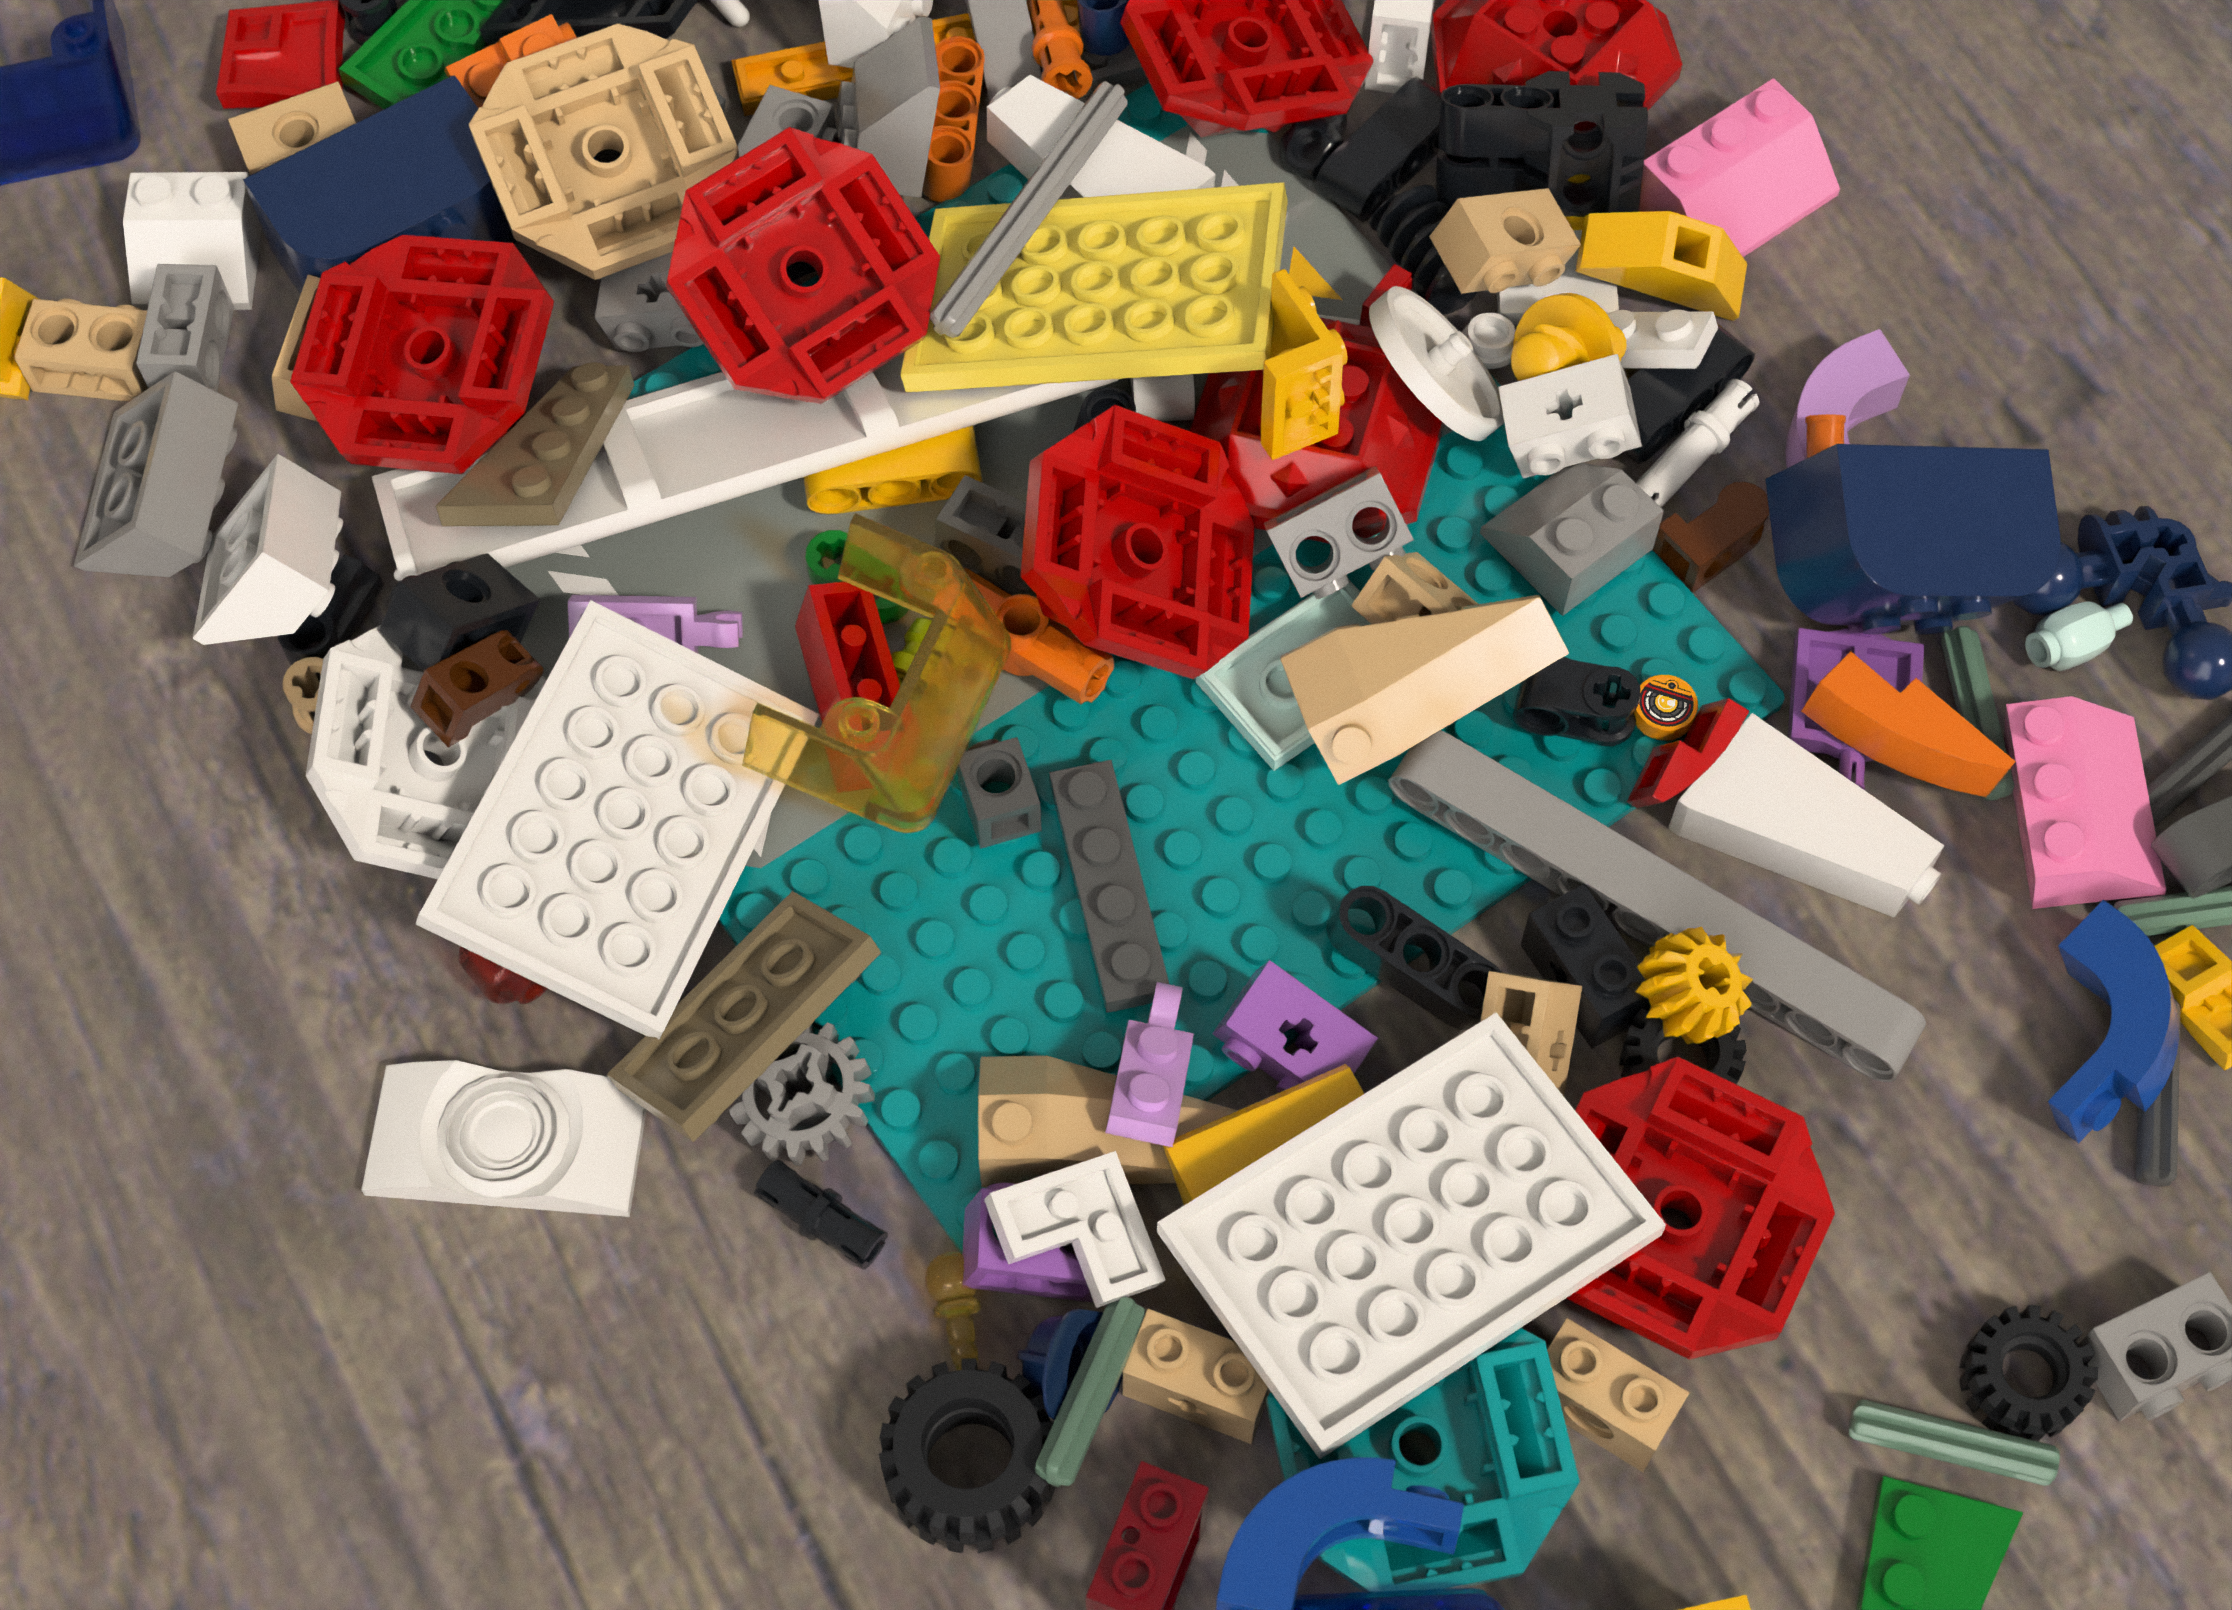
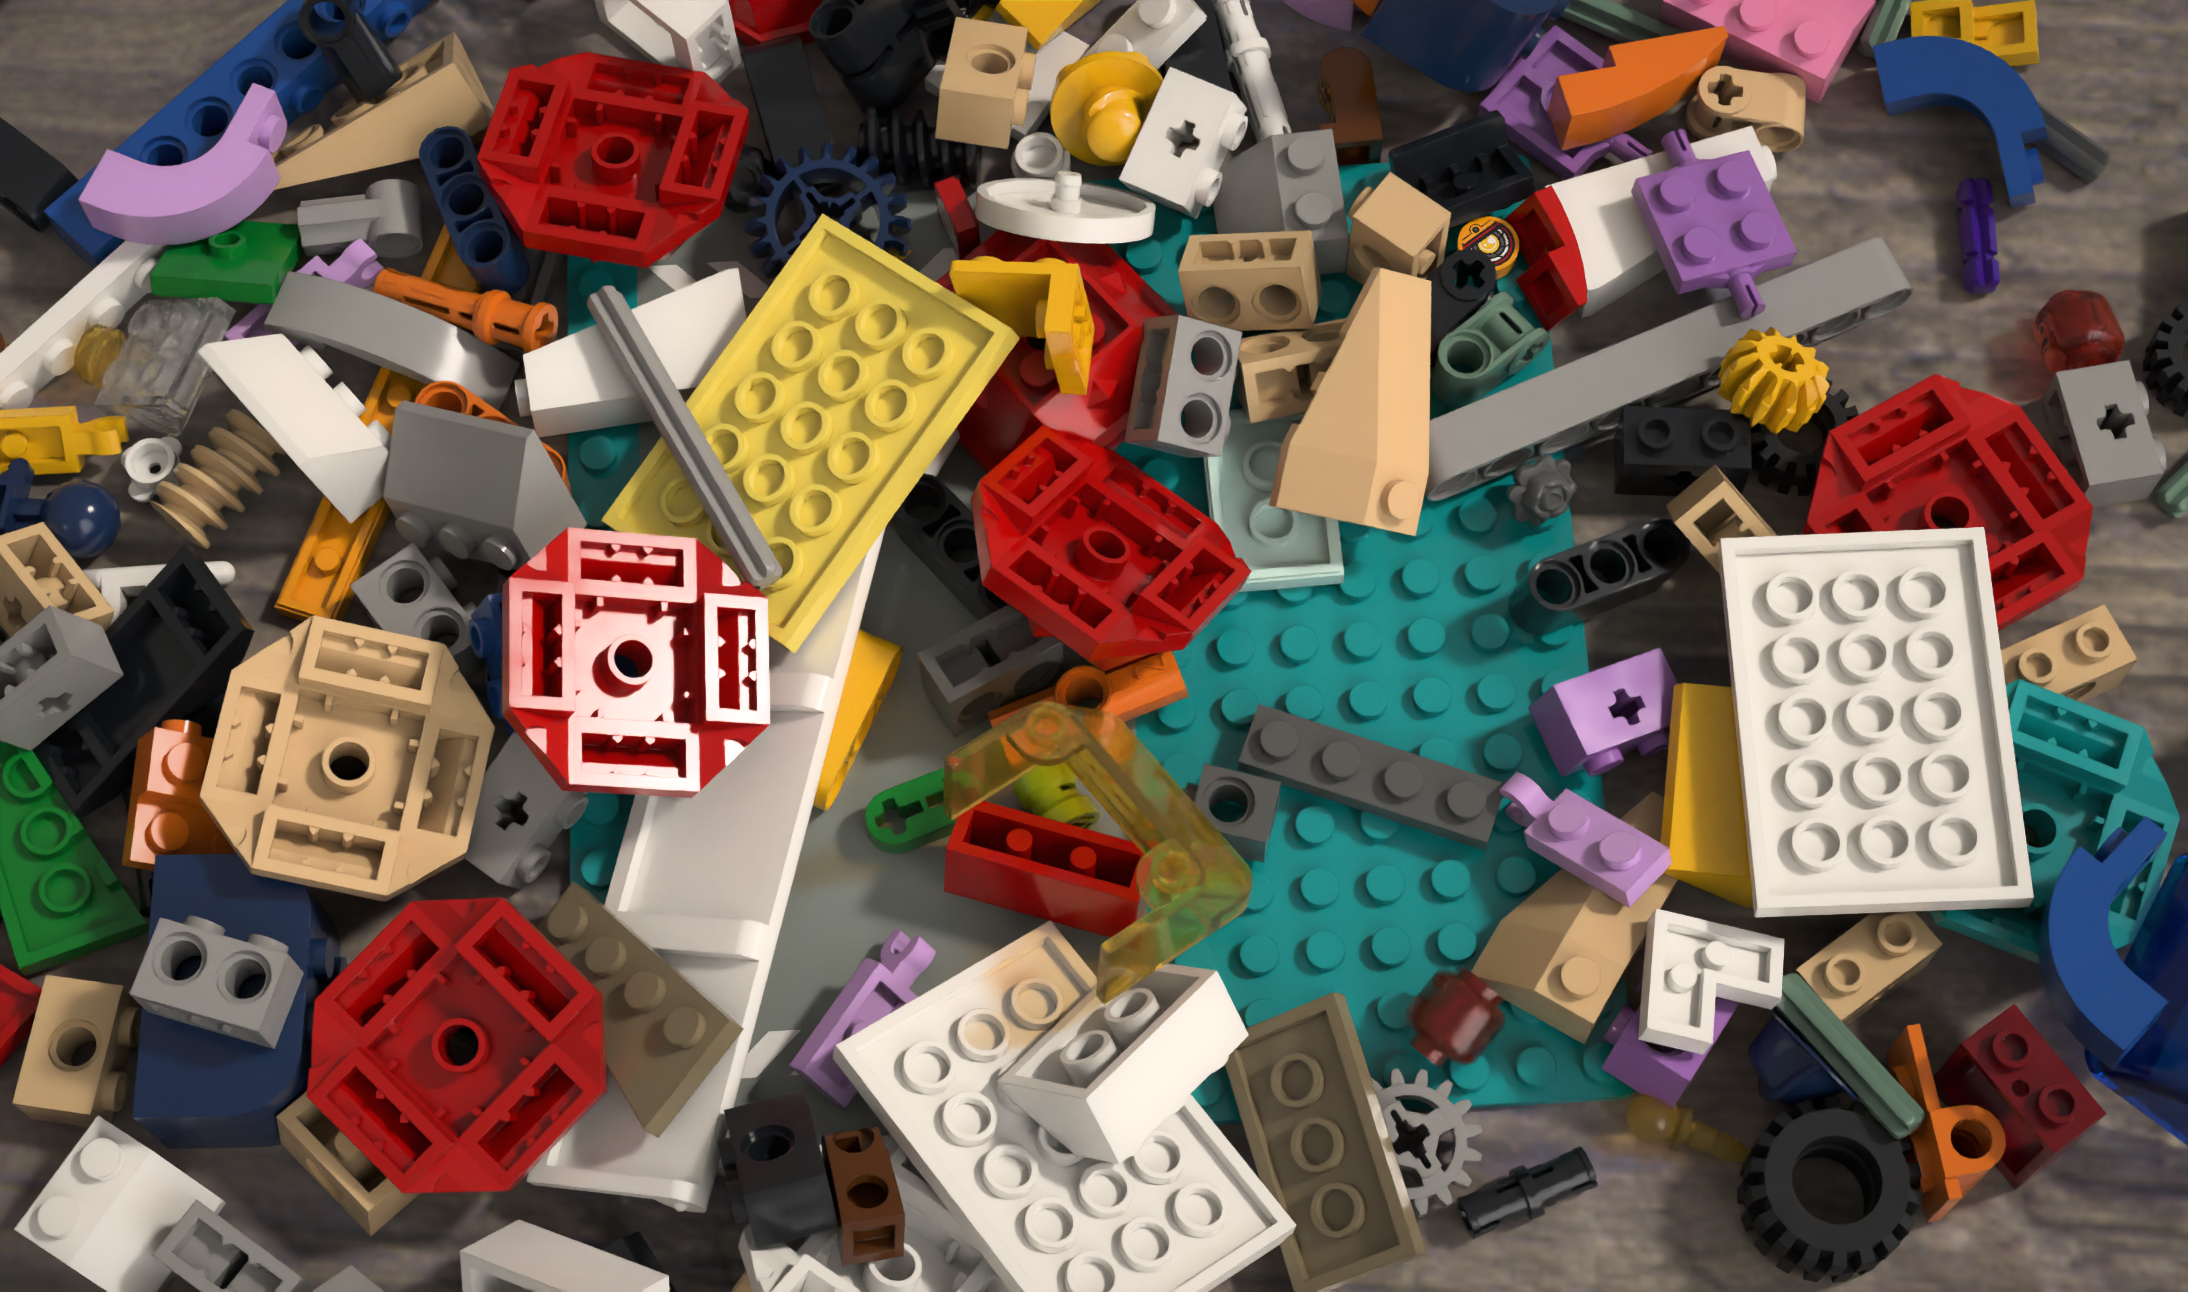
camera: 55 degrees left, 5 degrees up
none -> light grey brick [129,916,304,1049]
none -> dark blue gear [744,142,911,280]
none -> white slope [997,957,1249,1164]
none -> tan brick [1178,230,1323,331]
none -> tan brick [1346,172,1451,286]
none -> black bracket [1388,110,1536,230]
none -> clear red head [1405,966,1505,1068]
none -> sand green piece [1431,291,1550,408]
none -> dark grey plant [1506,454,1577,527]
none -> medium lavender plate [1631,129,1797,319]
none -> tan piece [1685,66,1806,153]
none -> orange piece [1886,1024,2006,1223]
none -> dark purple axle [1956,178,2000,294]
none -> clear red head [2032,290,2125,375]
none -> light grey brick [2041,360,2166,508]

